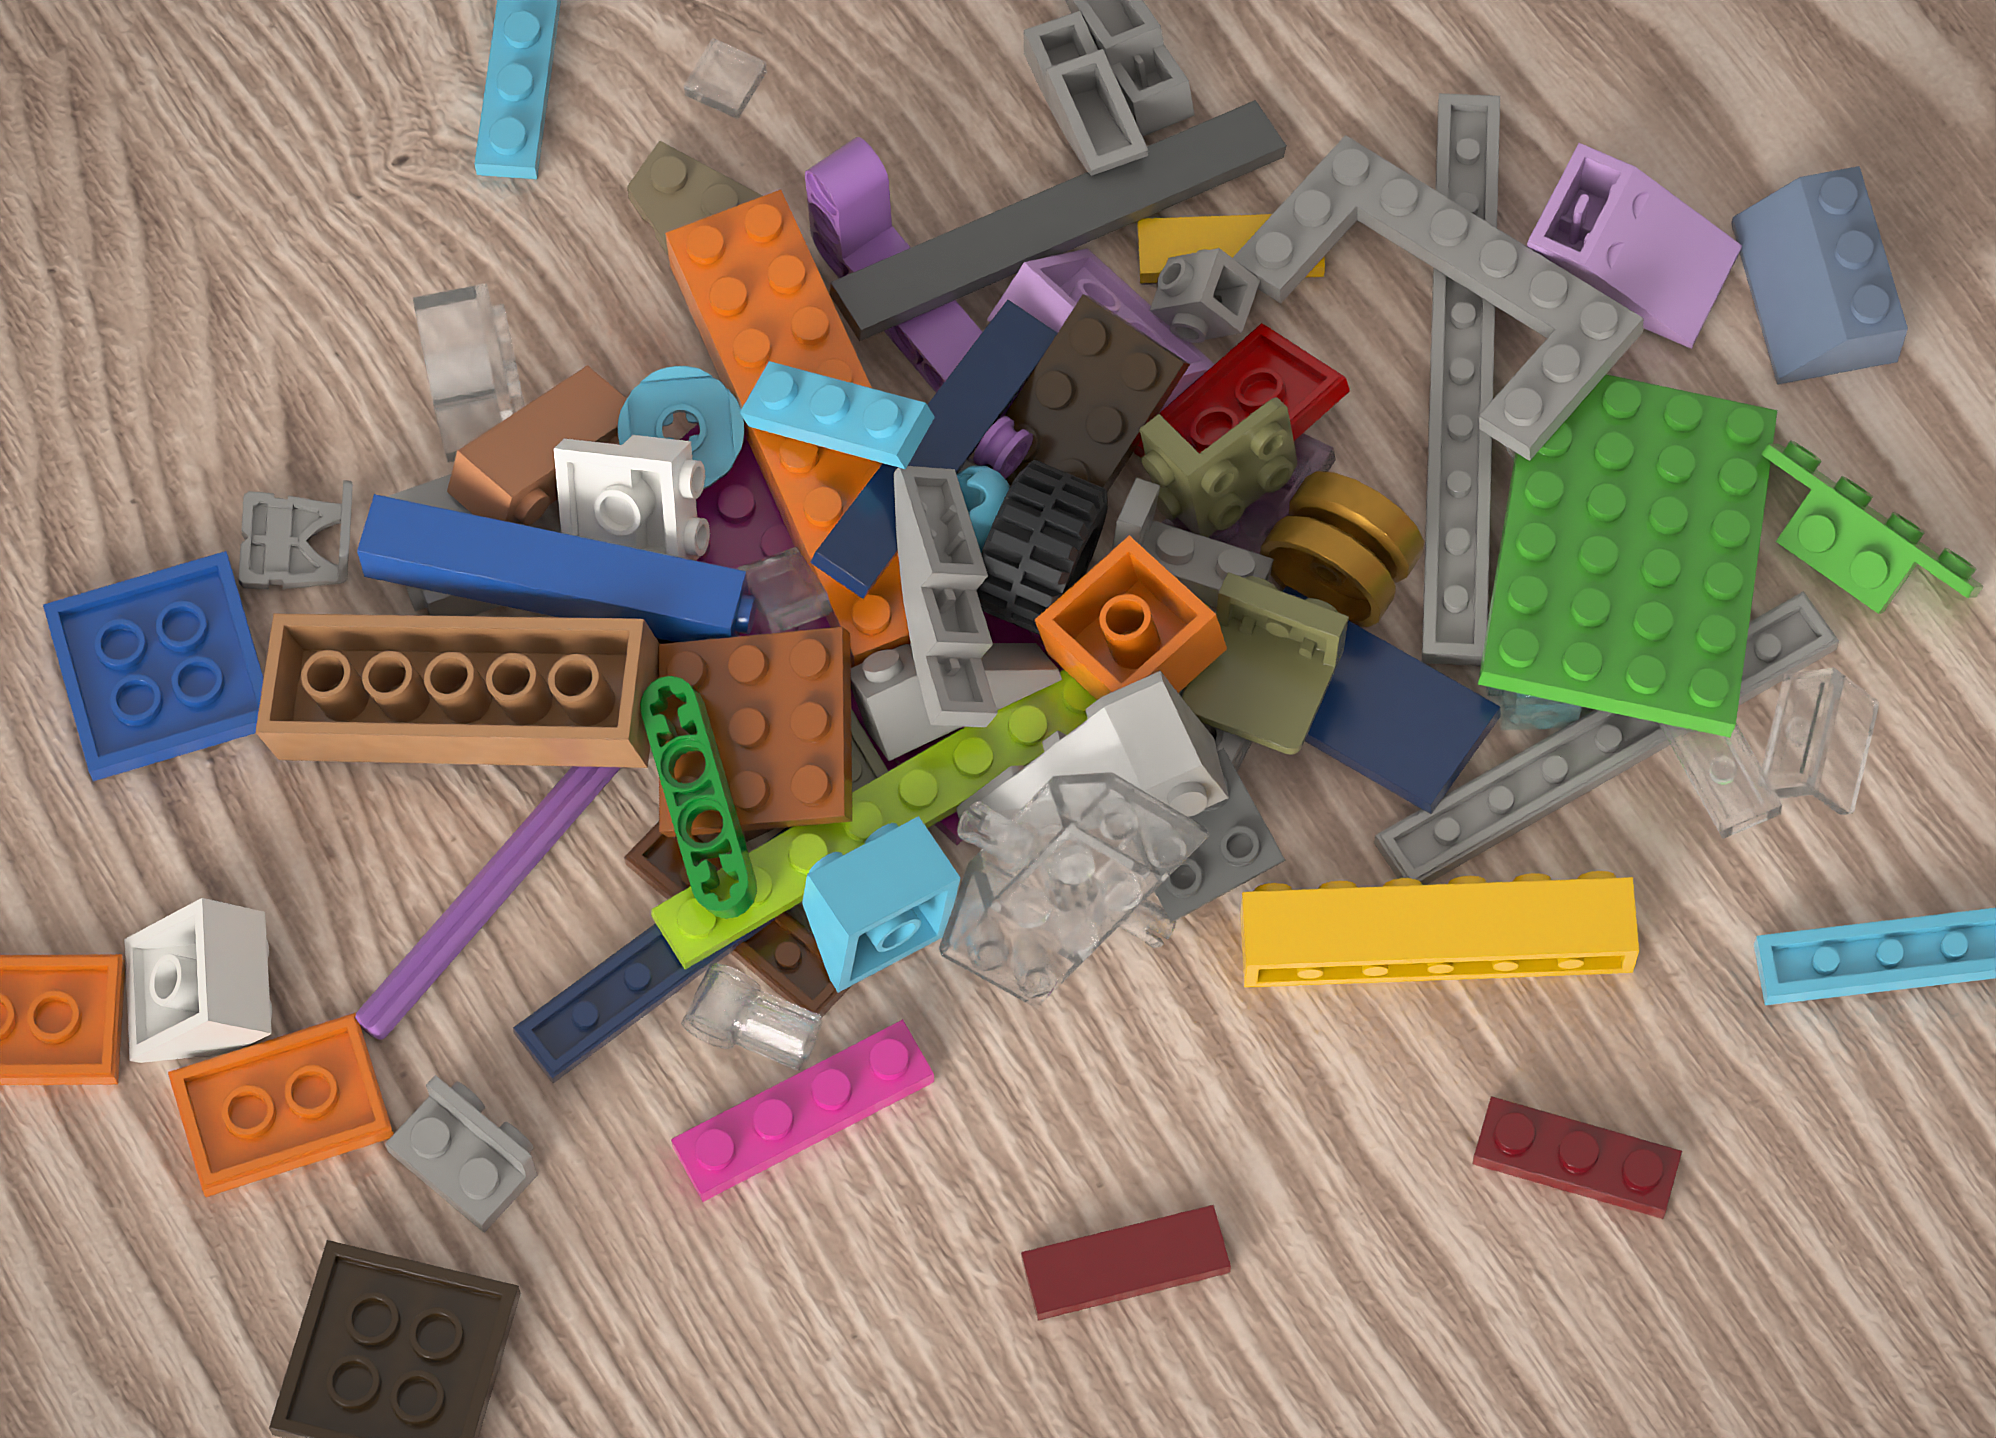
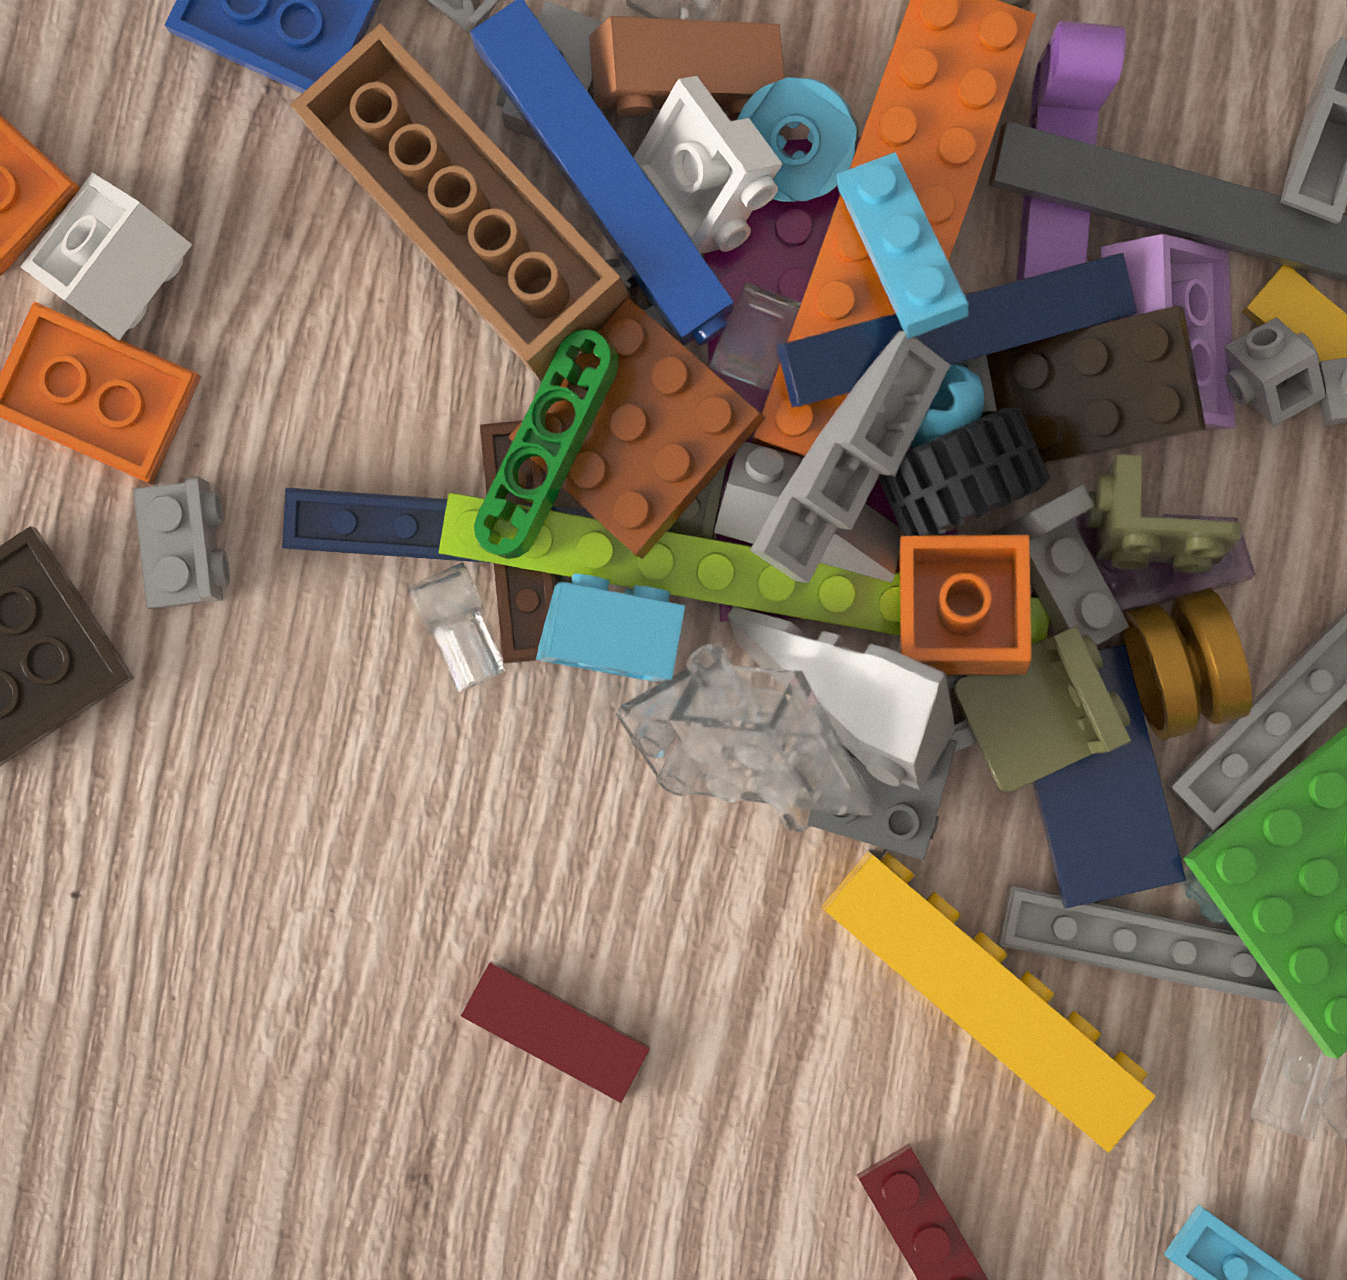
camera: 40 degrees right, 20 degrees up
medium lavender axle [355,766,621,1040] -> none
dark pink plate [671,1019,934,1202] -> none
medium lavender bush [973,416,1033,479] -> none
red tile [1134,323,1350,458] -> none

